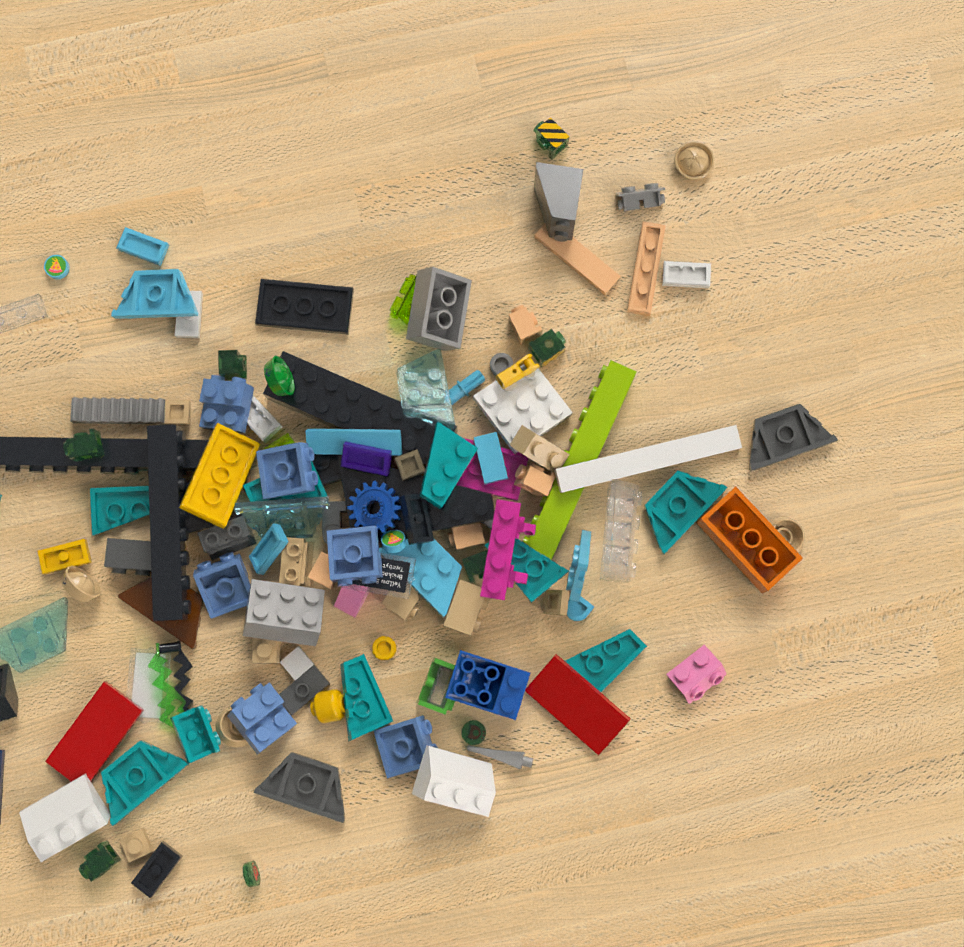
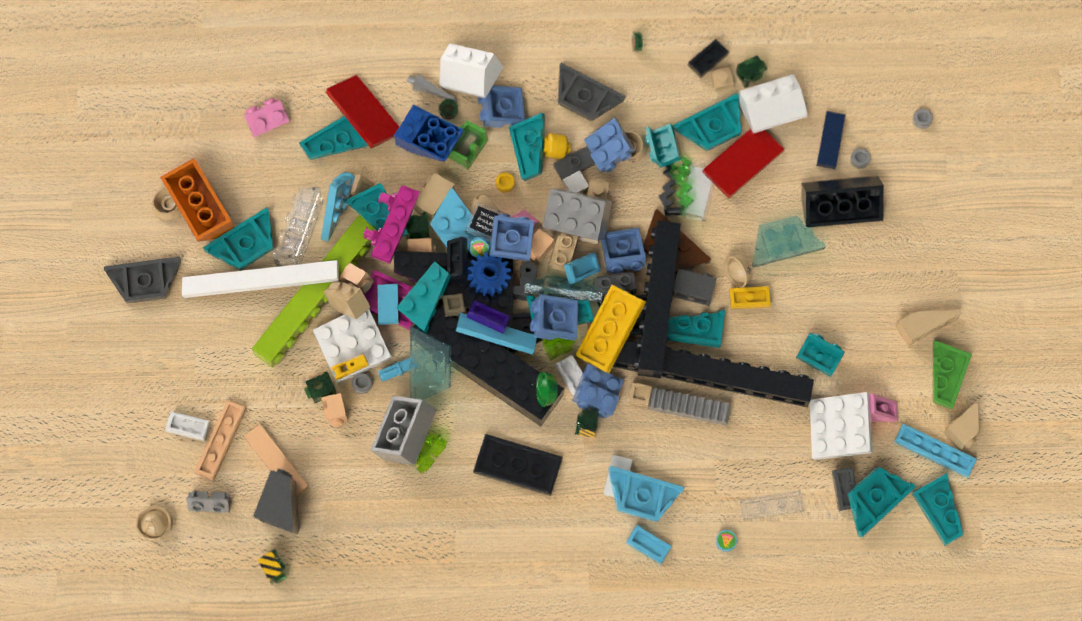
camera: 175 degrees left, 10 degrees down
clear green brick [63,428,105,462] -> none

